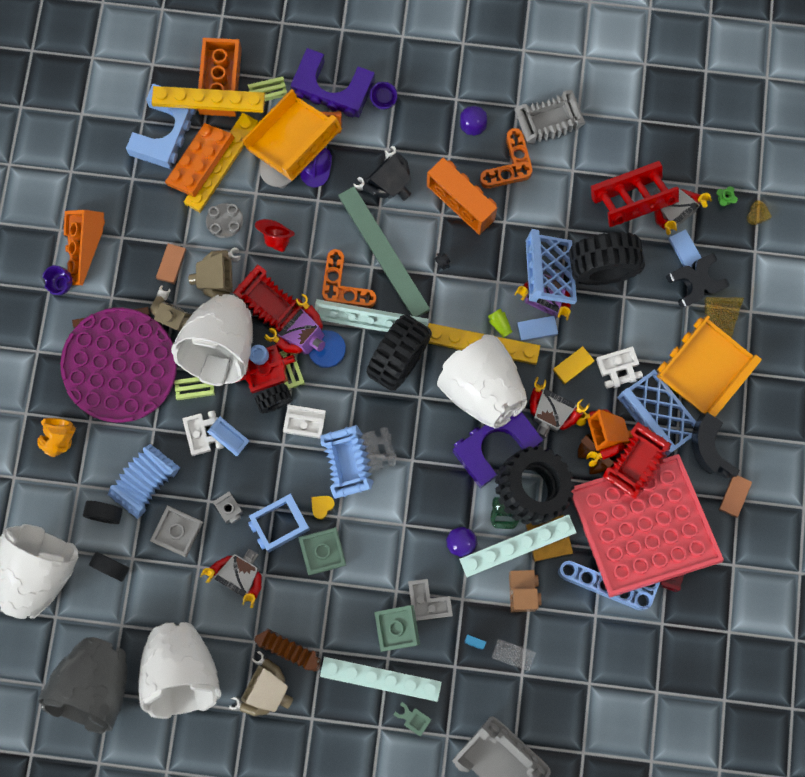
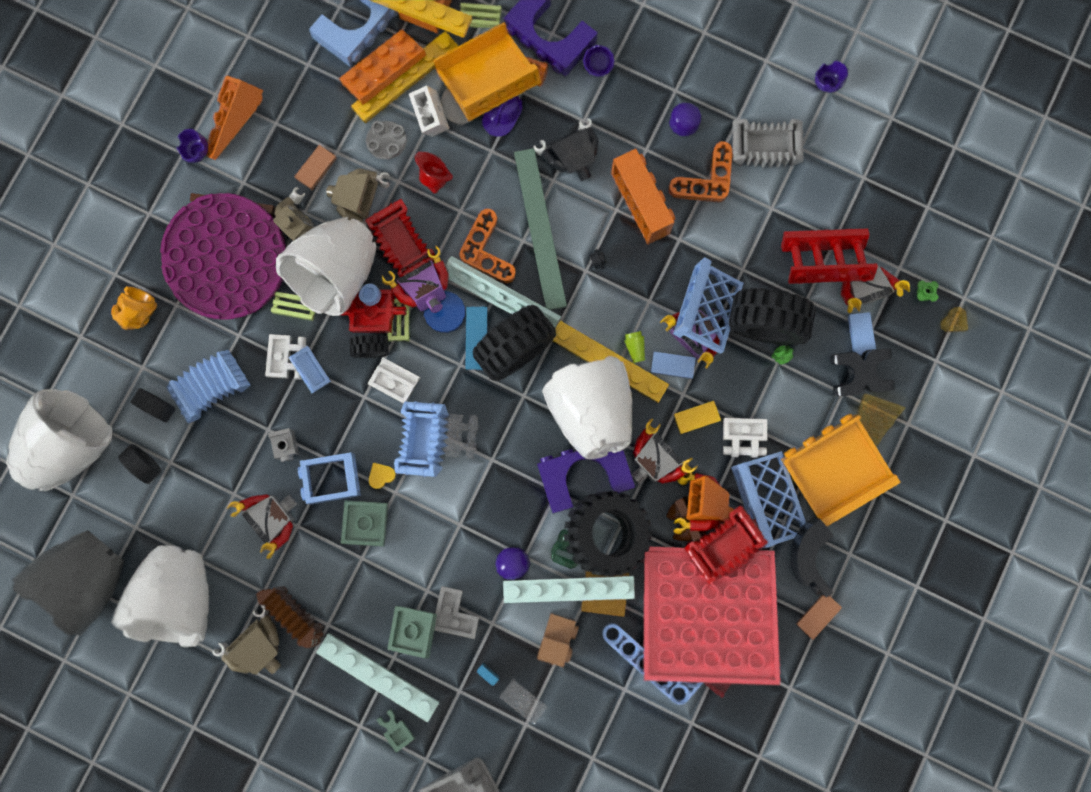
camera: 20 degrees right, 5 degrees up
light grey plate [150,506,203,558] -> none
none -> white brick [409,86,450,137]
none -> dark azure tile [465,307,488,370]
none -> bright green plate [771,345,794,365]
none -> dark purple hair [814,60,849,93]

